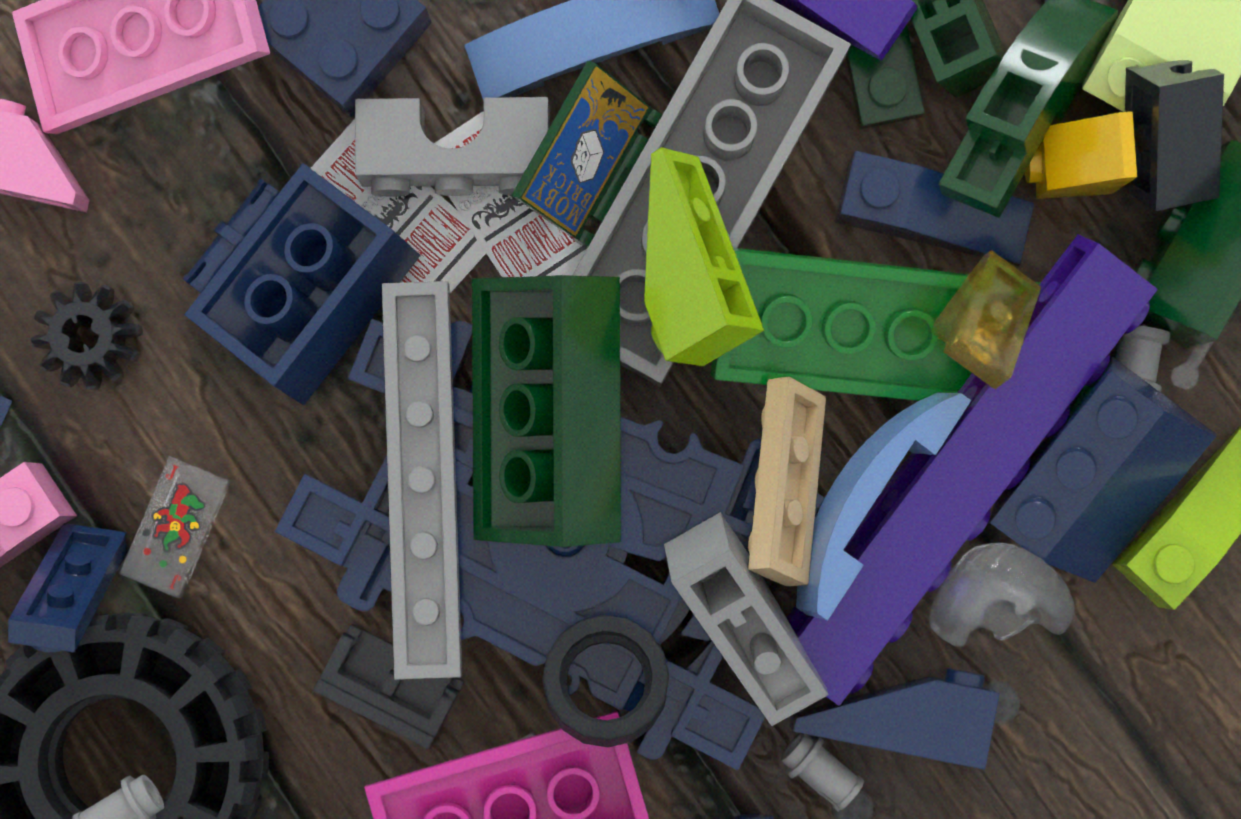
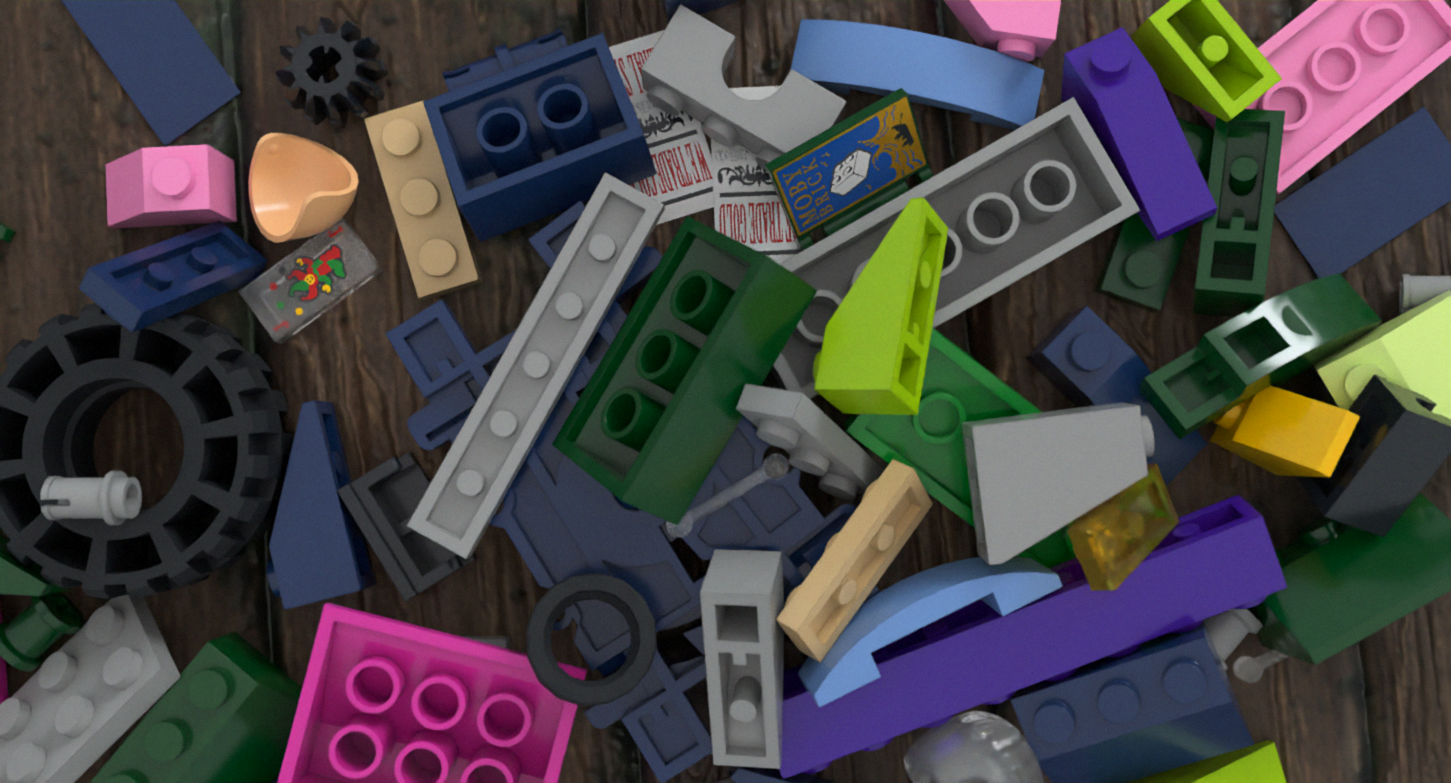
camera: 25 degrees right, 0 degrees up
none -> light nougat helmet [248,133,359,243]
none -> dark blue slope [267,400,377,610]
none -> tan plate [364,100,483,301]
none -> clear hinge [666,453,789,538]
none -> light grey plate [736,384,884,500]
none -> light grey slope [962,402,1154,565]

